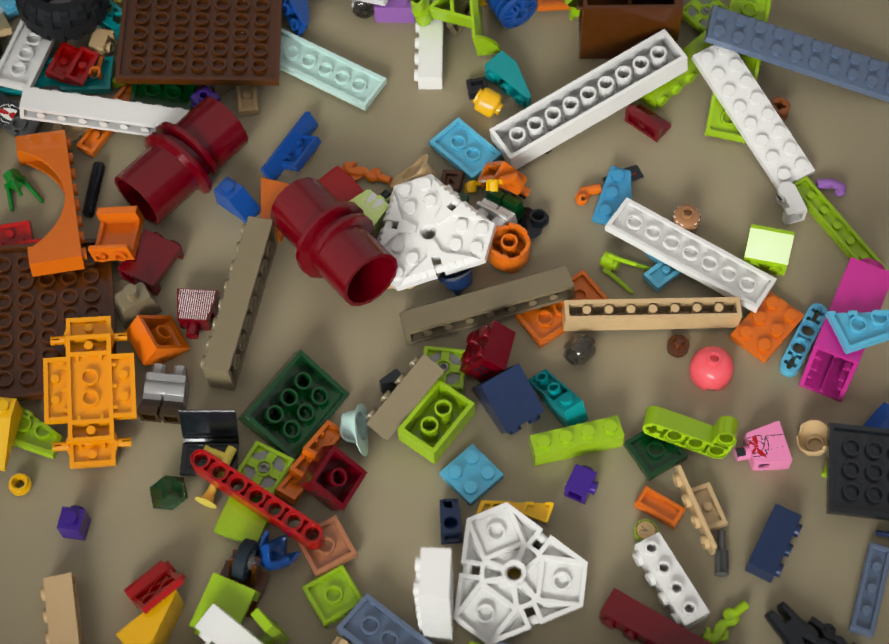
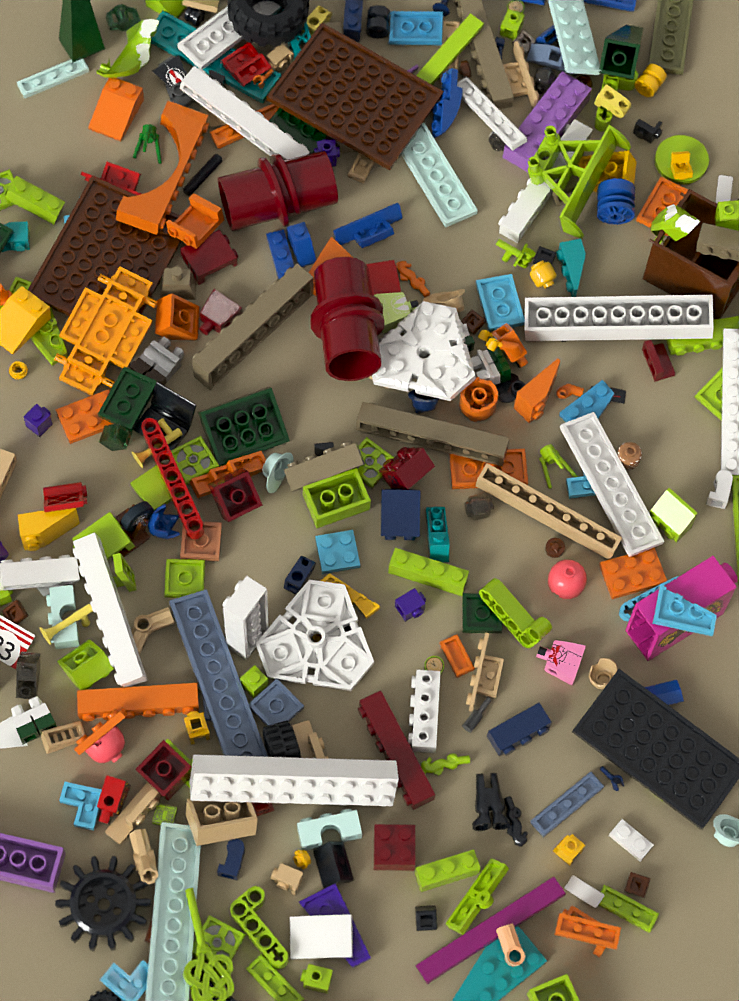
camera: 25 degrees right, 5 degrees up
none -> orange plate [56,389,117,444]
none -> dark green plate [98,367,158,432]
none -> blue plate [266,230,294,280]
none -> lime arm [495,239,535,268]
none -> orange slope [514,358,560,423]

